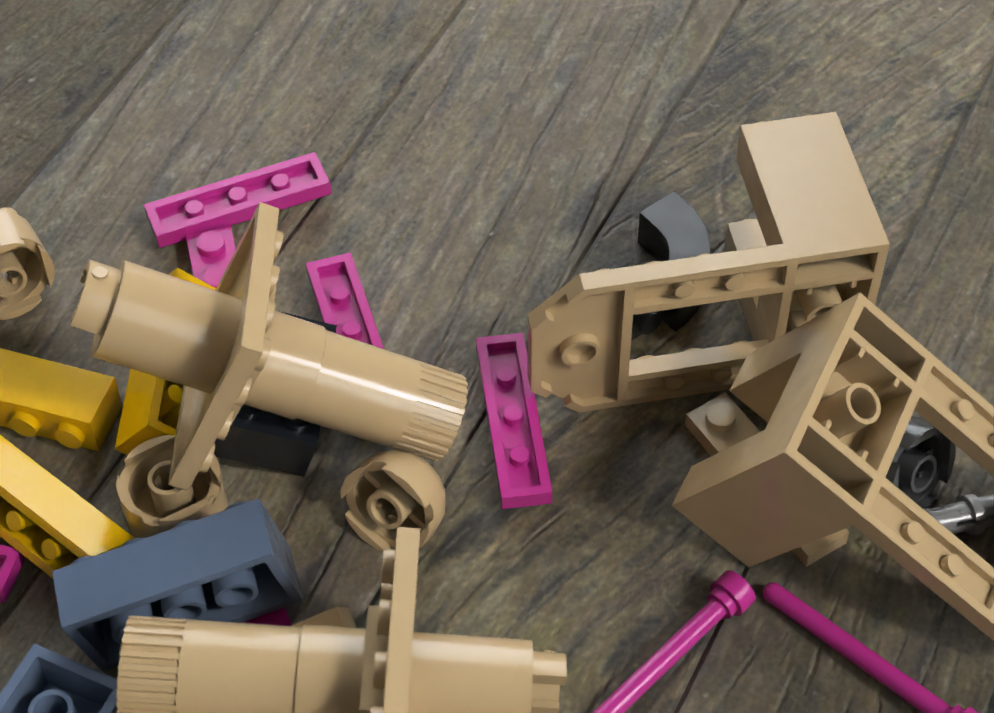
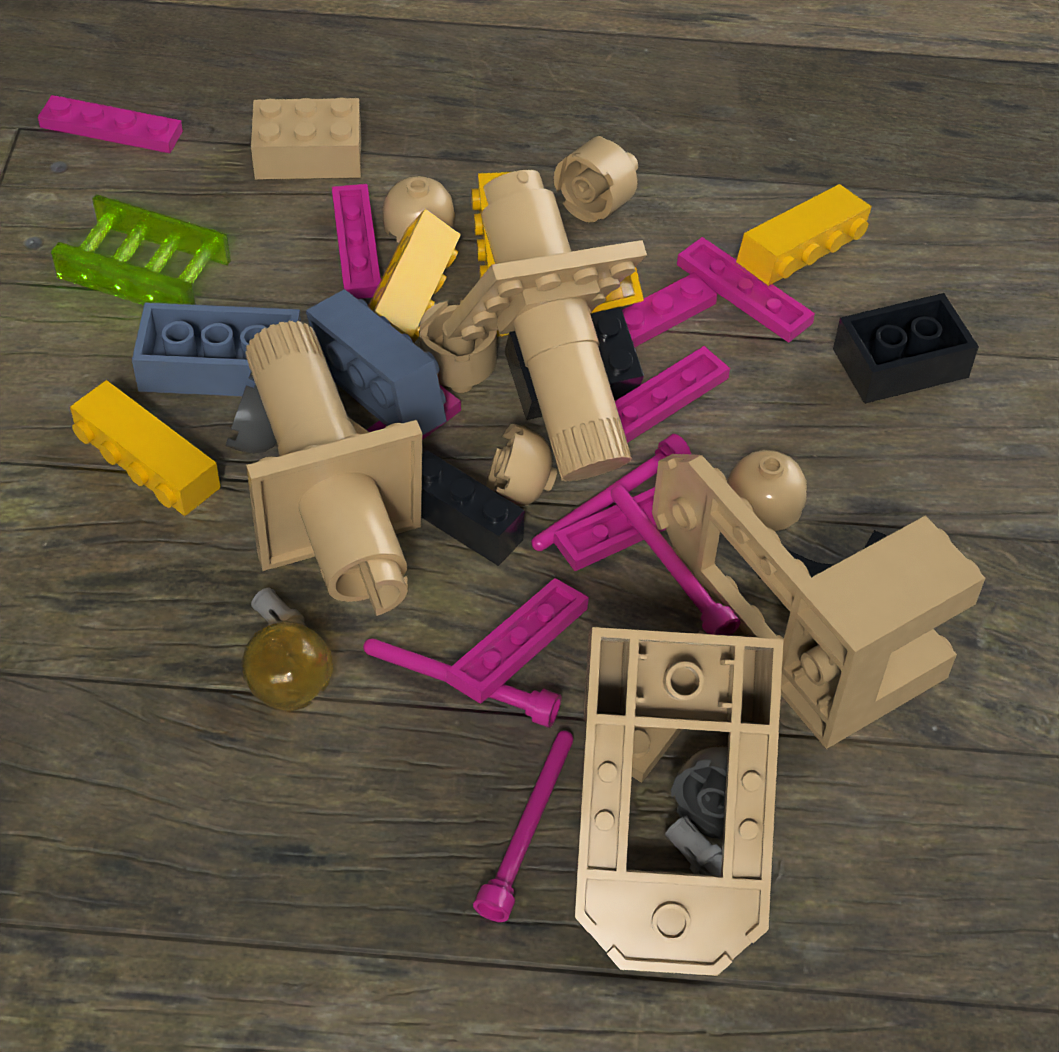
camera: 65 degrees right, 0 degrees up
none -> black brick [421,450,525,566]
none -> dark pink plate [446,578,589,704]
none -> dark pink piece [531,434,691,551]
none -> dark pink piece [611,486,740,636]
none -> tan cylinder [727,450,807,531]
none -> yellow brick [736,184,872,286]
none -> black brick [833,293,979,404]

